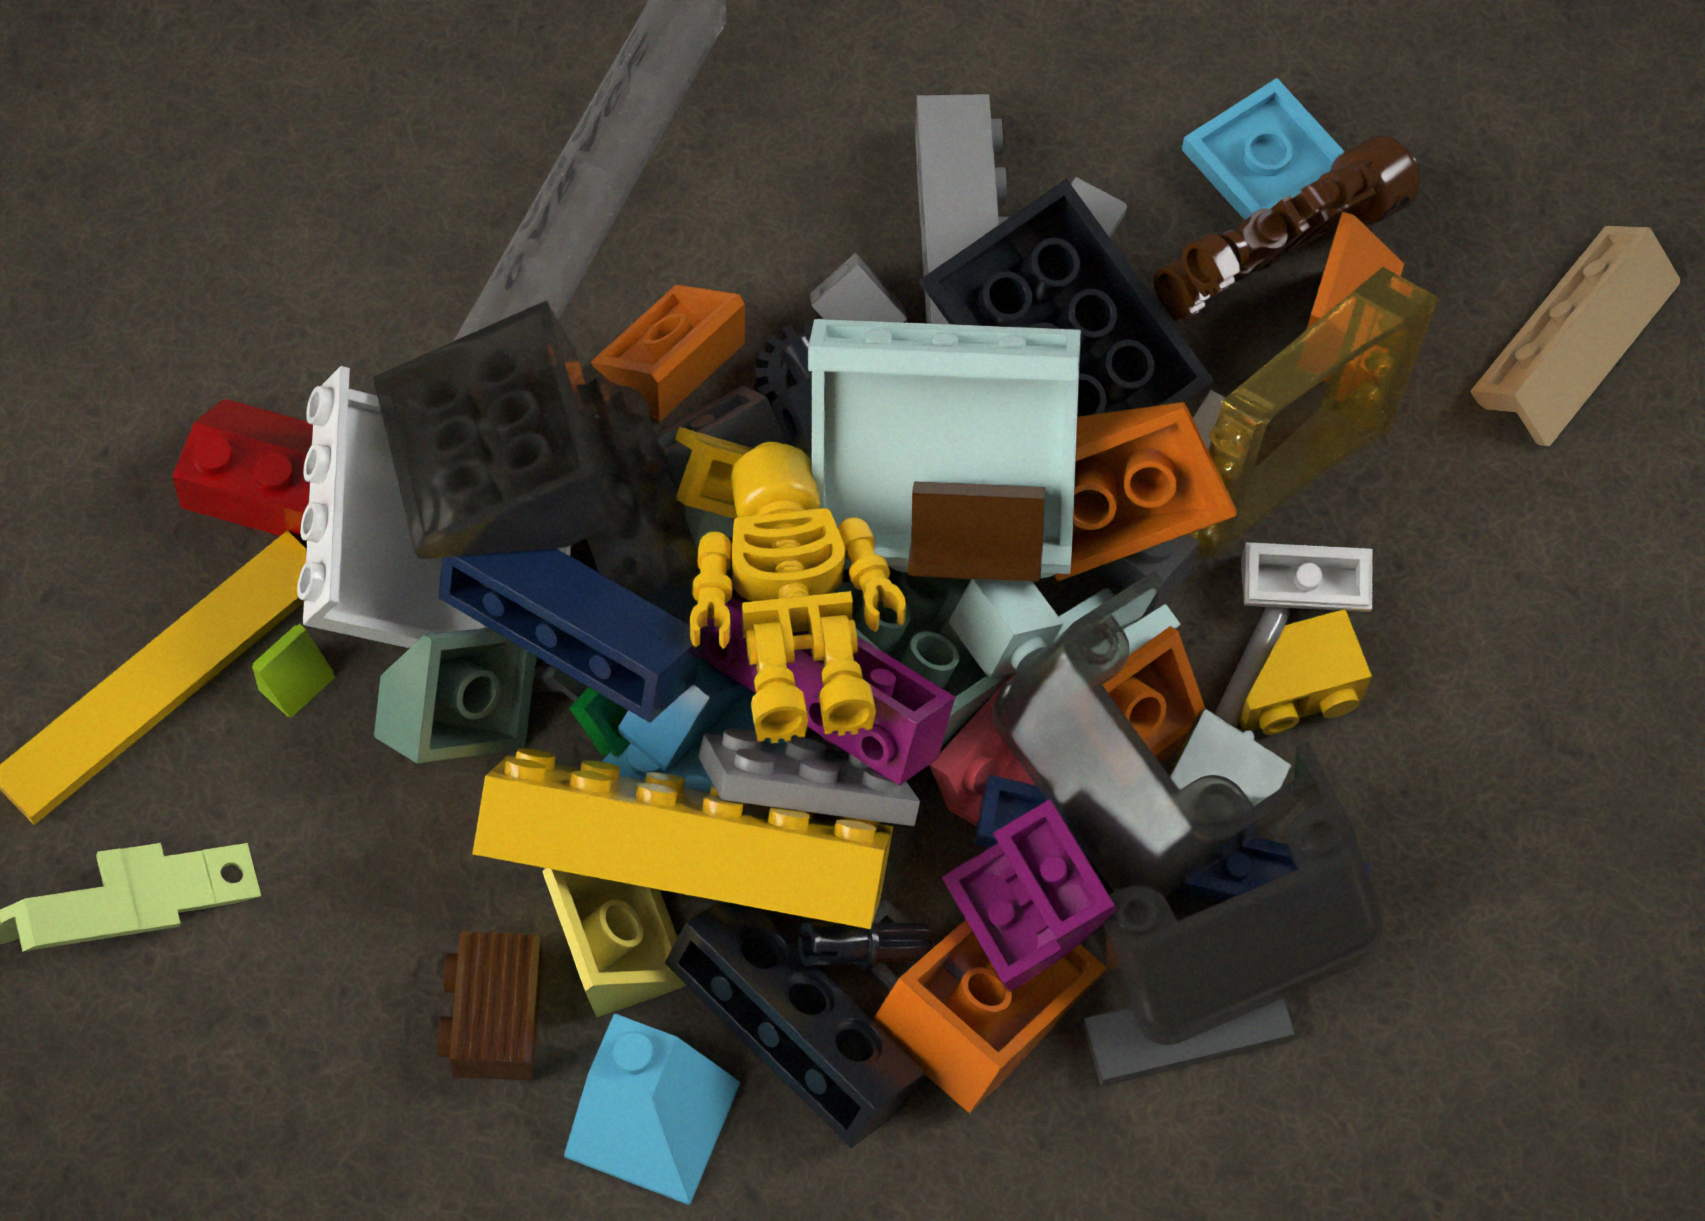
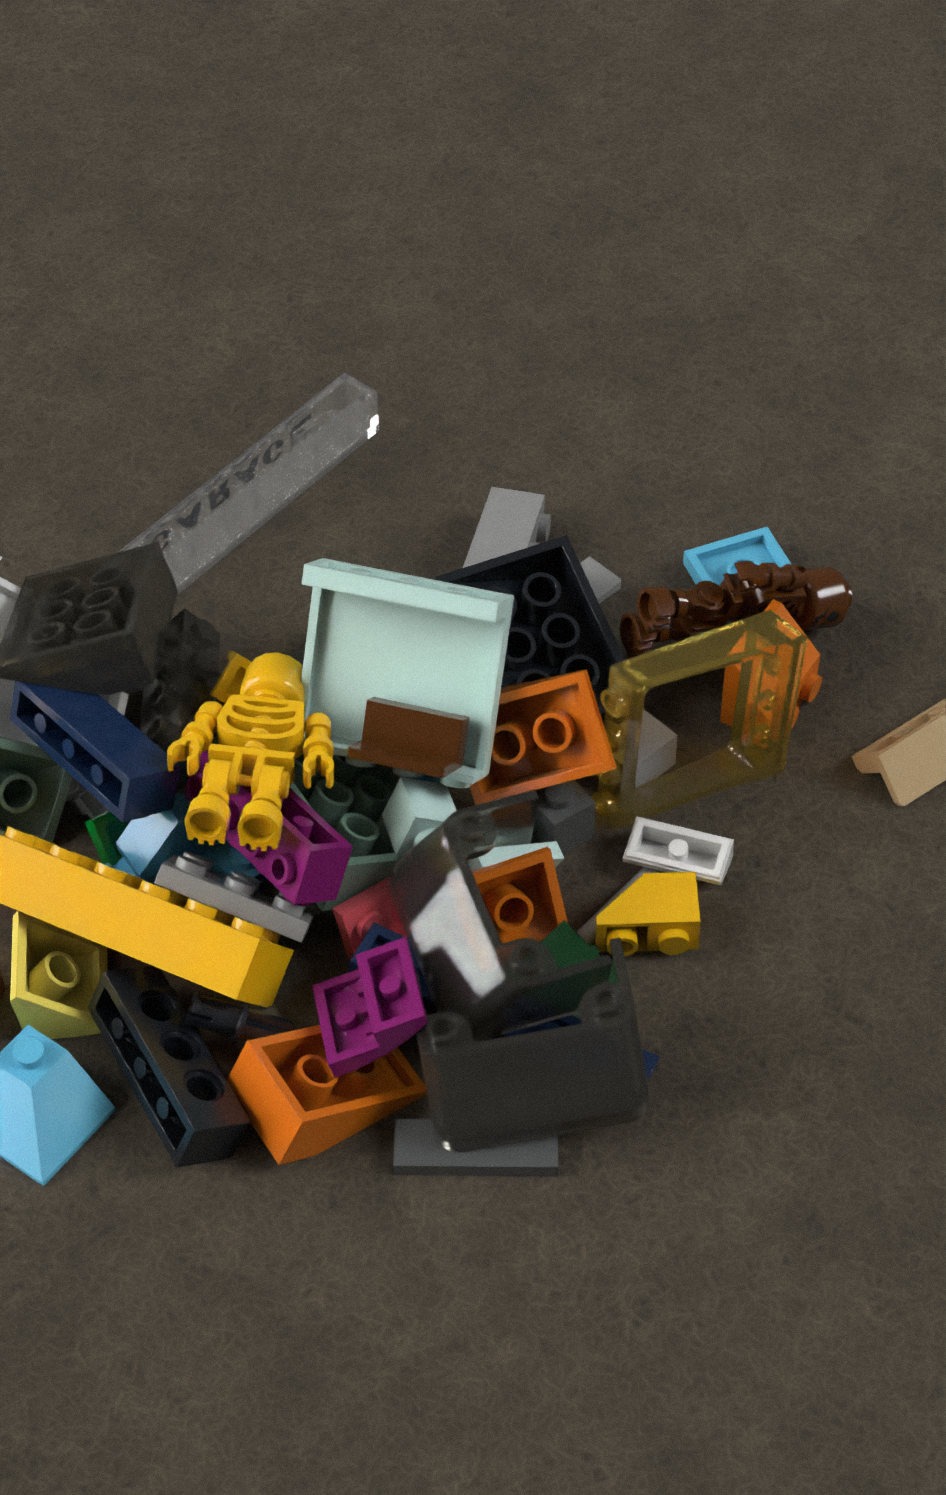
camera: 20 degrees right, 15 degrees down
orange slope [590,285,745,422] -> none

